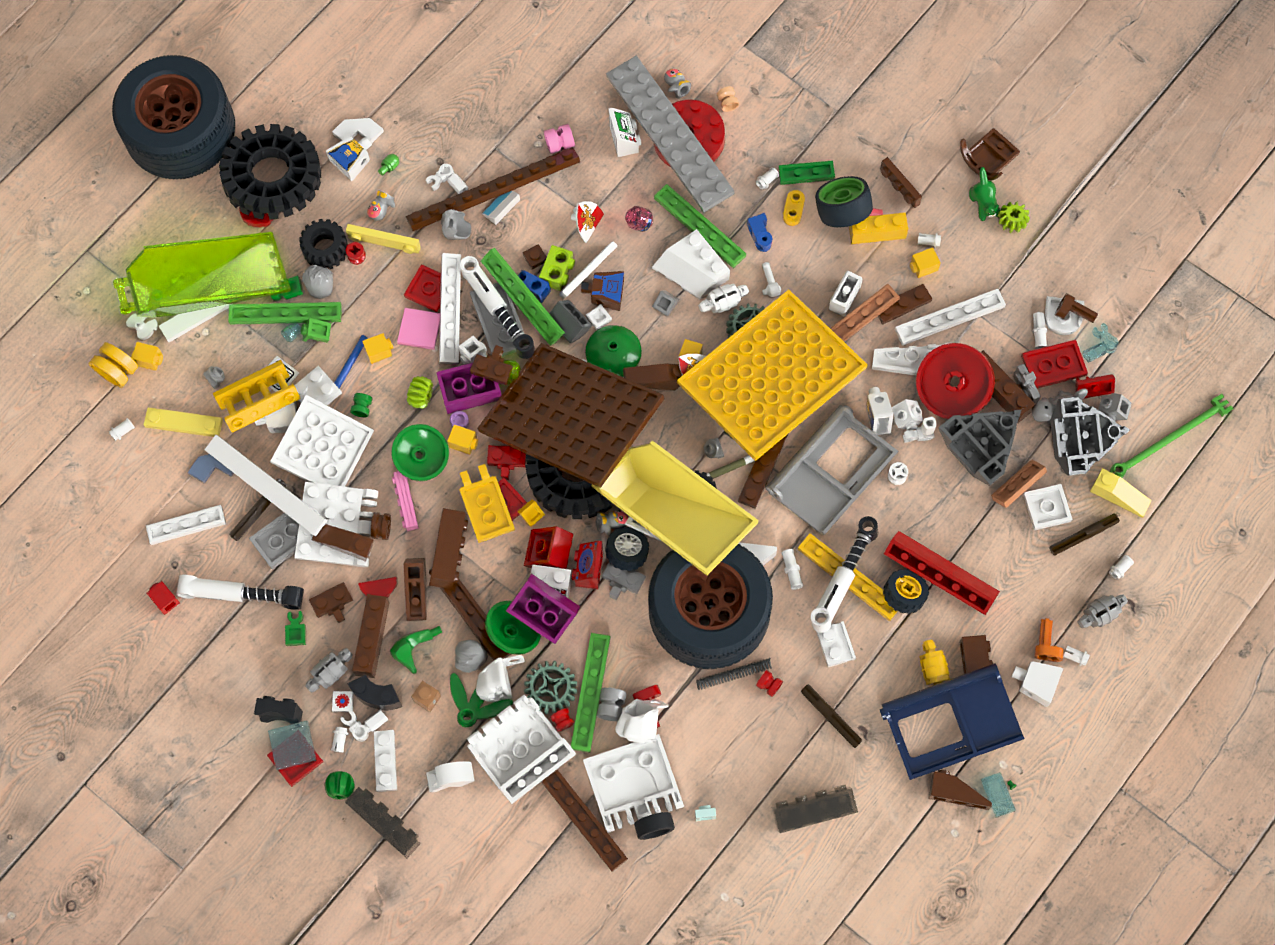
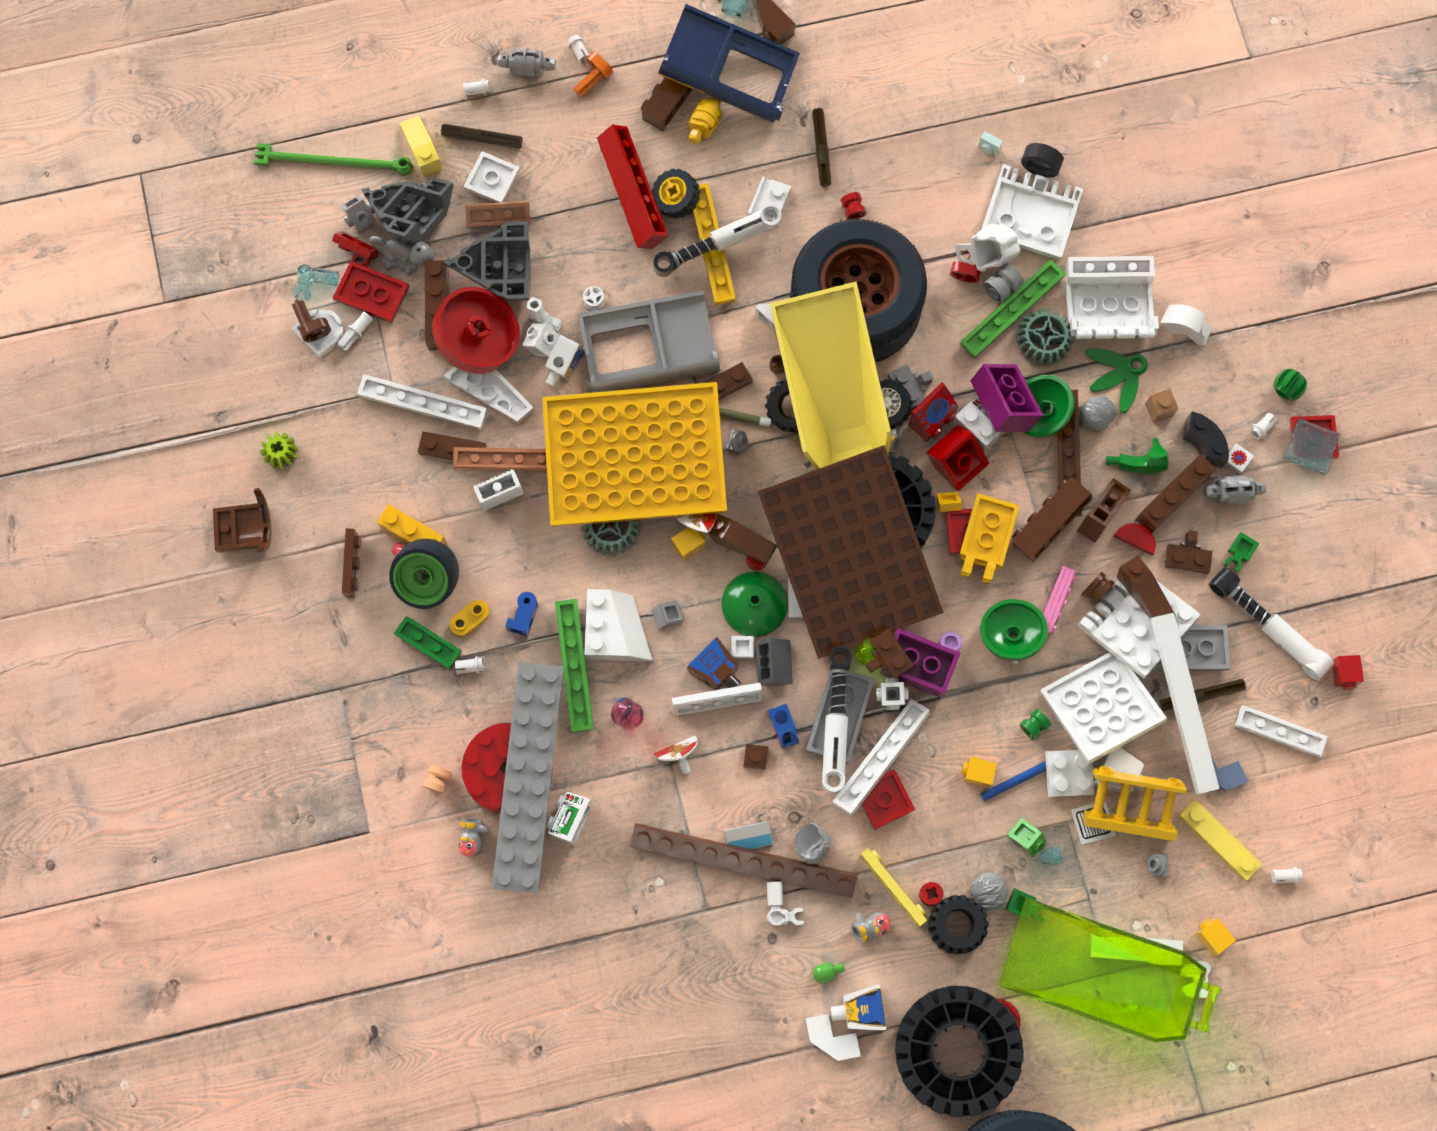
camera: 145 degrees left, 5 degrees up
yellow wheel [88,342,139,388] -> none
bright green plate [228,302,342,325] -> none
black brick [254,696,303,727] -> none
white bar [341,710,388,742] -> none
clear smoke brick [345,787,420,859] -> none
white plate [374,730,397,792] -> none
bright pink tile [397,308,440,350] -> none
lime gear [407,376,433,409] -> none
yellow brick [447,424,478,455] -> none
white piece [476,655,525,702] -> none
bright green plate [481,248,565,346] -> none
red hinge [487,445,526,480] -> none
lime brick [539,245,575,291] -> none
reddish brown plate [541,769,628,872] -> none
bright pink wheel [544,124,575,154] -> none
red wheel [550,708,575,732] -> none
white piece [698,283,749,313] -> none
white piece [762,262,781,298] -> none
clear smoke brick [772,785,858,833] -> none
white pin [781,549,803,590] -> none
yellow brick [910,247,941,278] -> none
white pin [918,233,941,248] -> none
green animal [969,167,1001,221] -> none
white torso [1012,662,1063,707] -> none
light grey hinge [1014,364,1040,404] -> none

